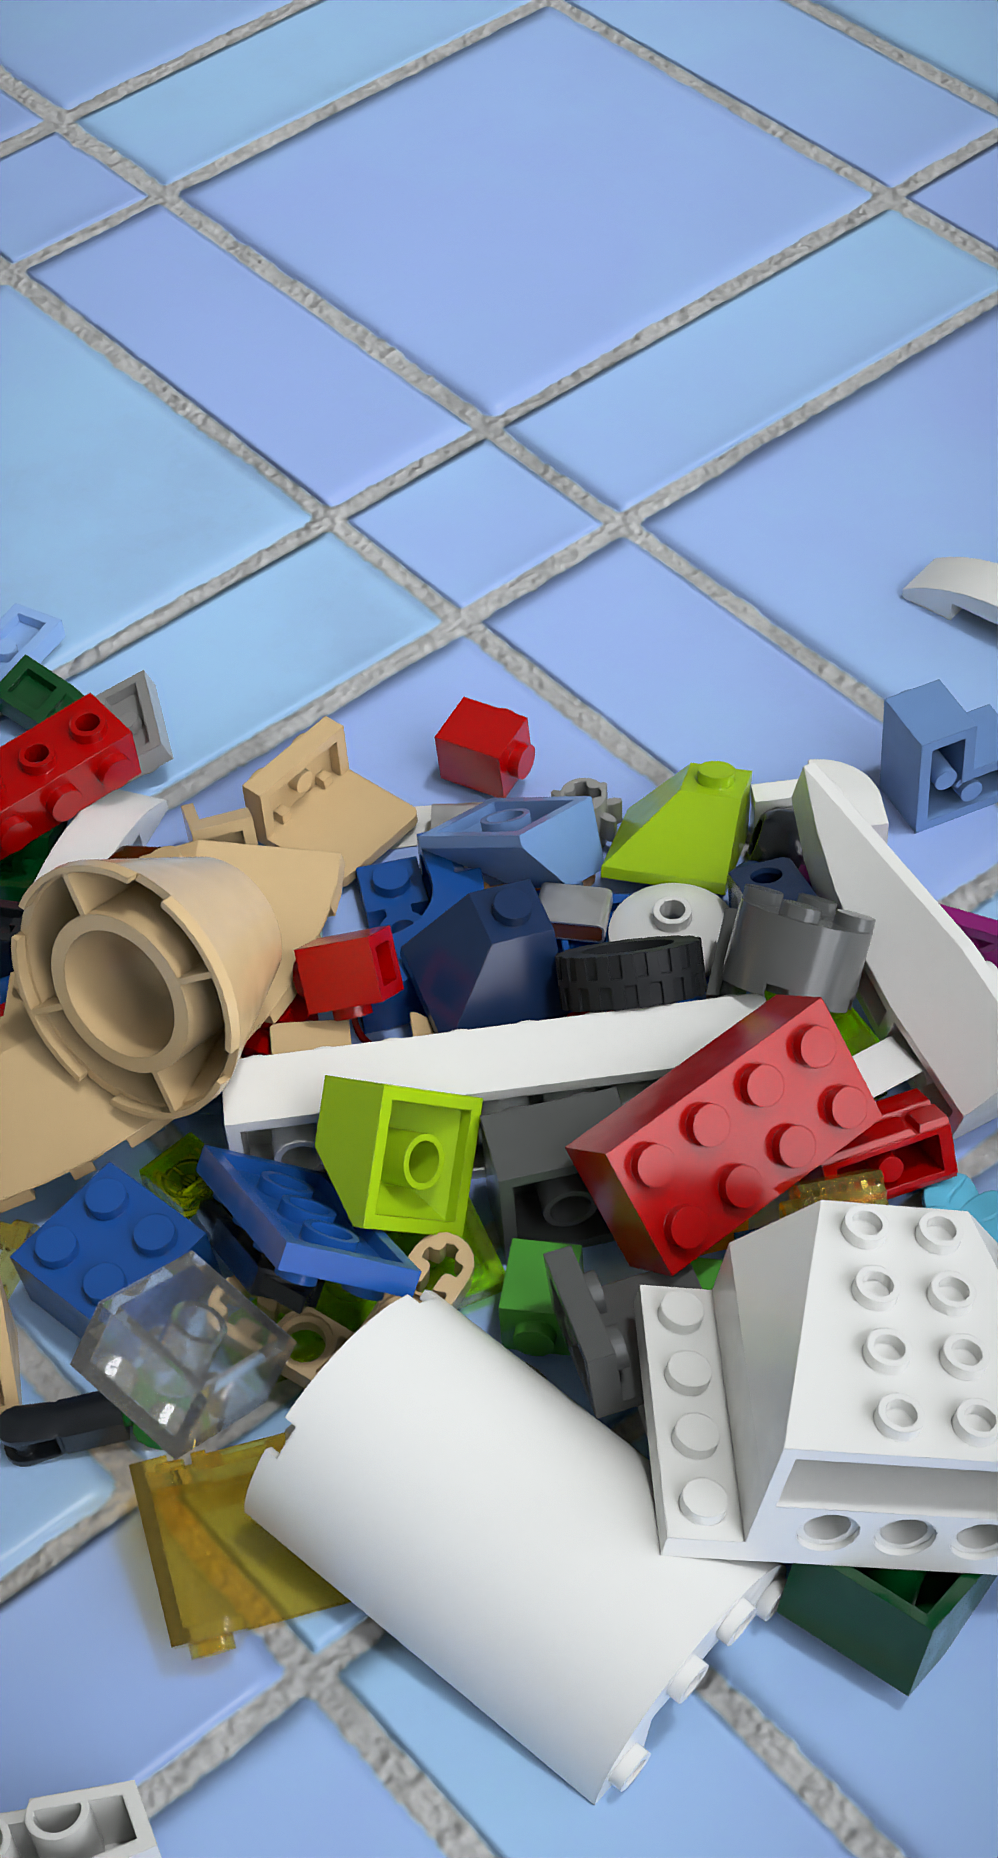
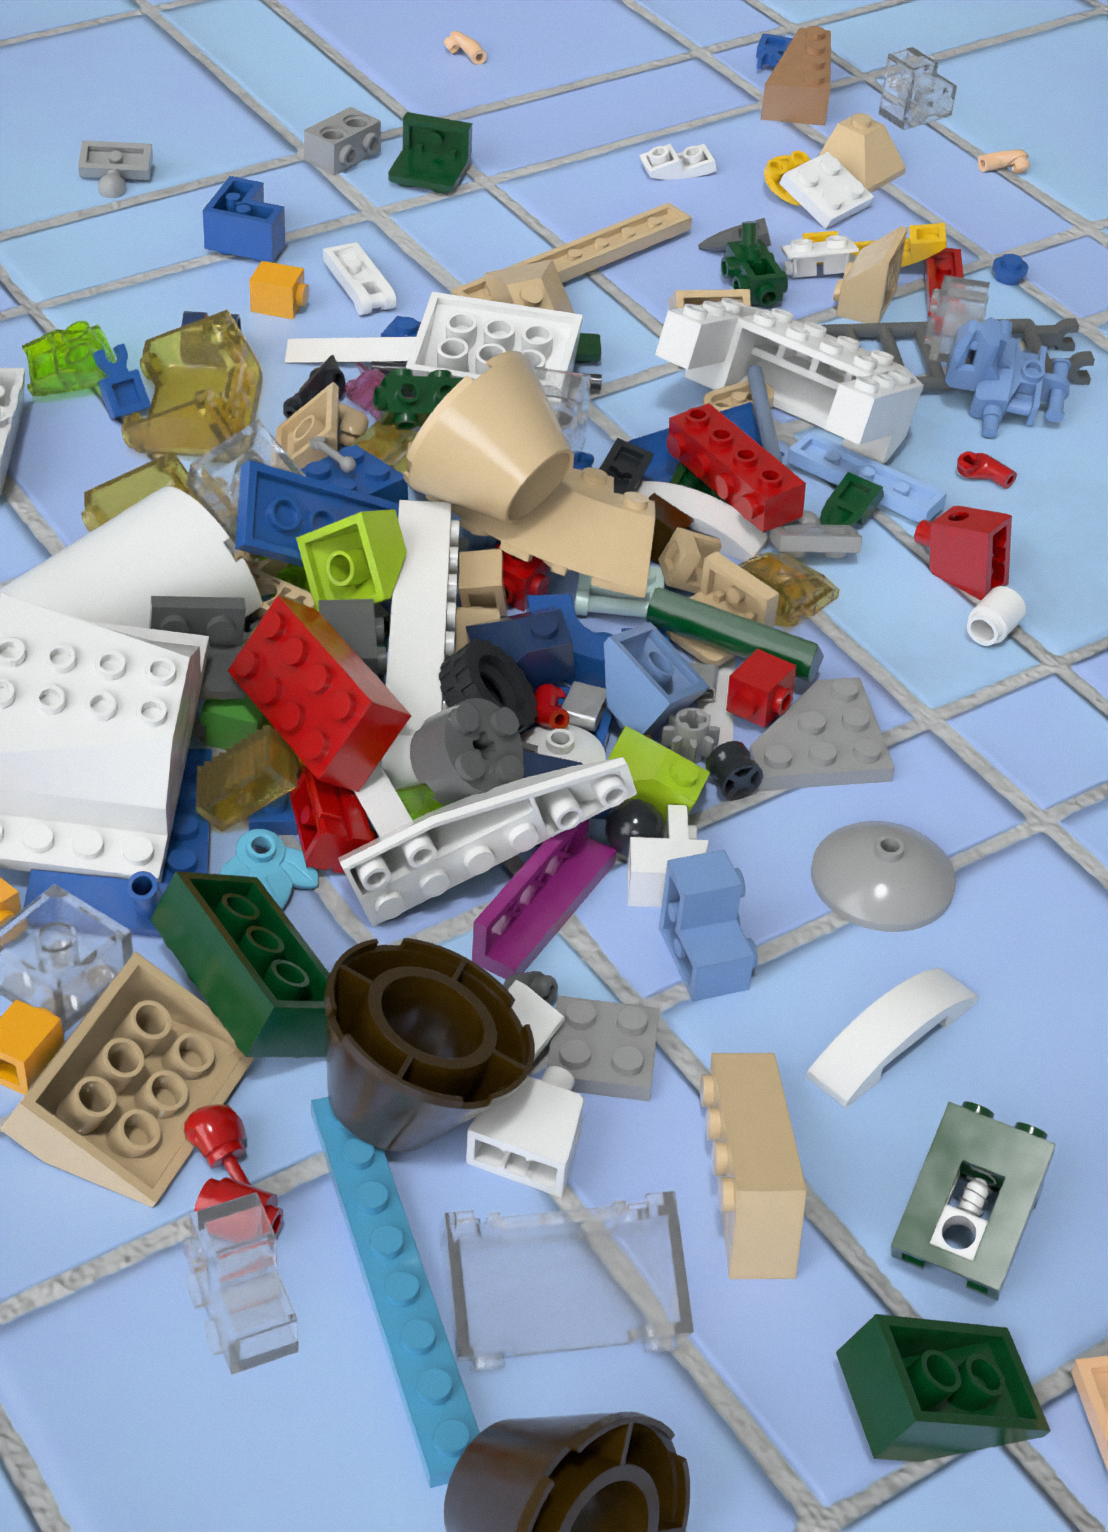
camera: 90 degrees right, 5 degrees down
red brick [293,925,404,1021] -> none
none -> light grey hinge [310,436,356,473]
none -> red arm [534,684,570,730]
none -> brick [646,587,824,682]
none -> black wheel [705,741,763,800]
none -> clear yellow slope [738,552,840,627]
none -> light grey plate [749,677,895,791]
none -> light grey dish [811,821,956,932]
none -> red torso [914,505,1012,600]
none -> white brick [967,586,1026,646]

